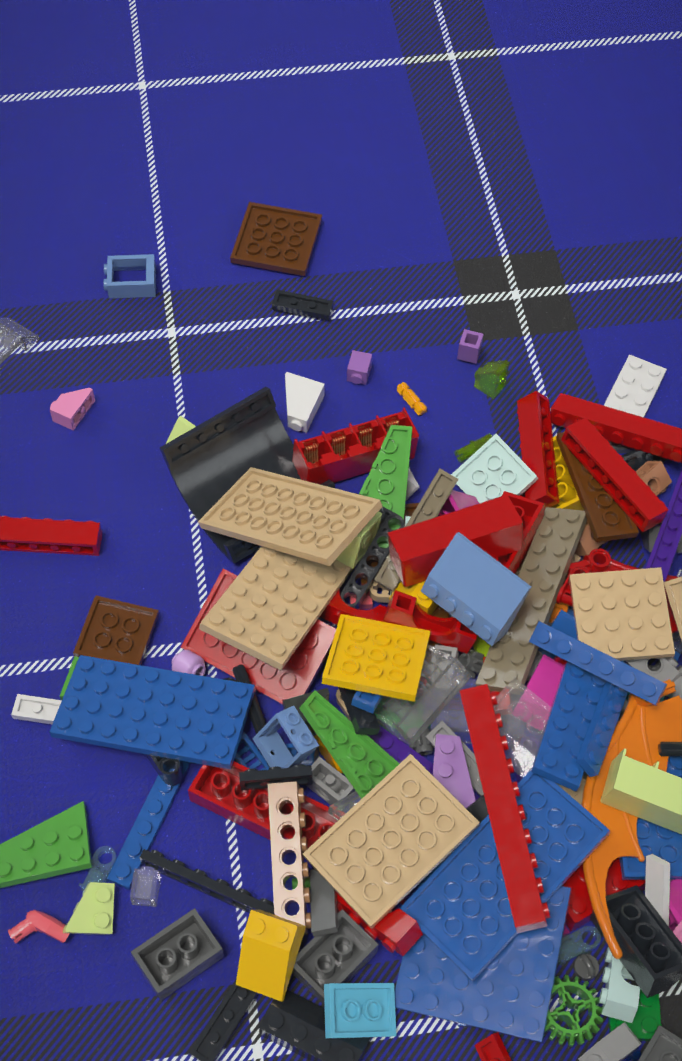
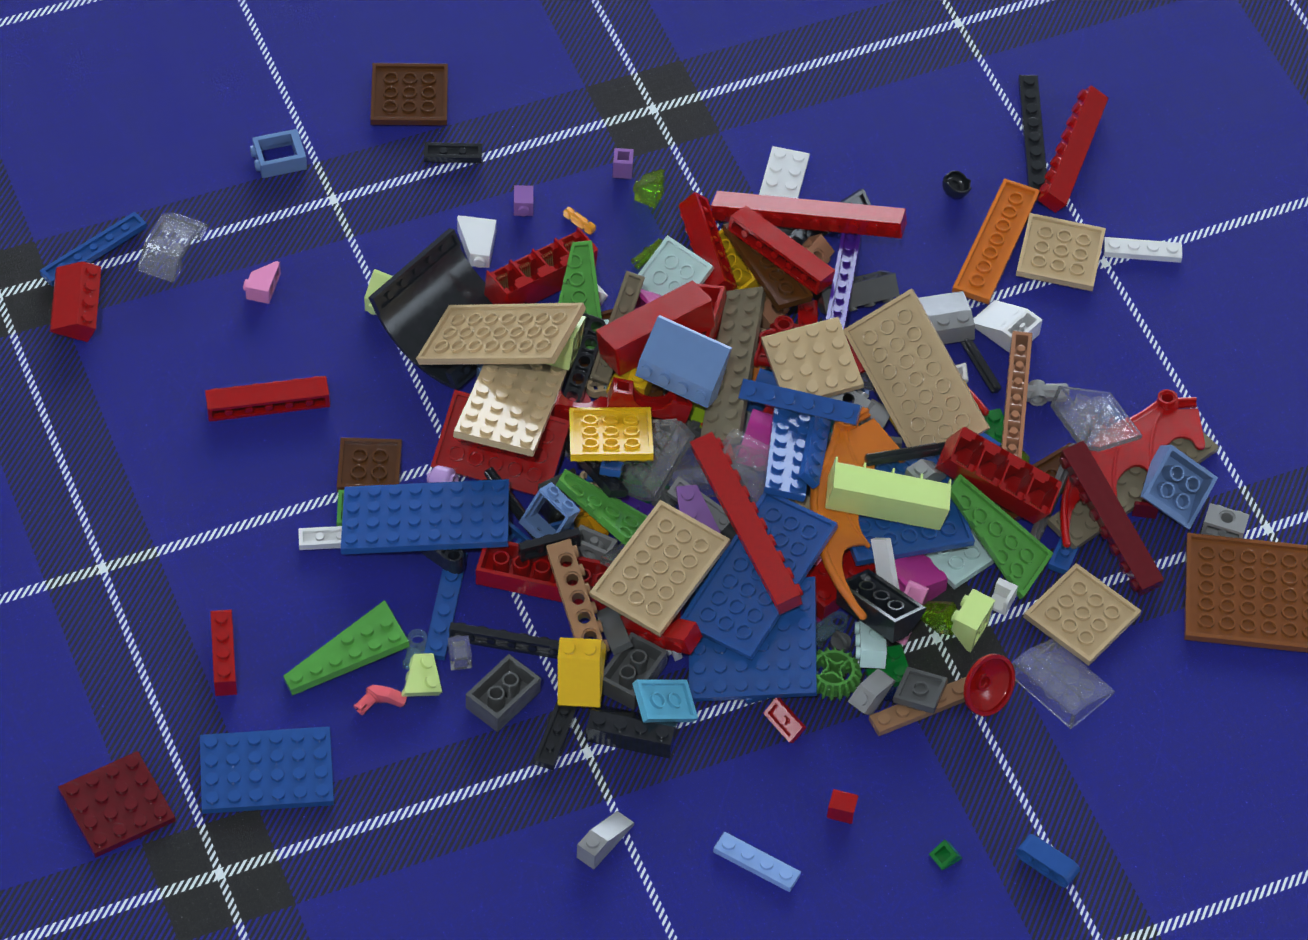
camera: 15 degrees left, 5 degrees down
none -> red plate [797,300,818,325]

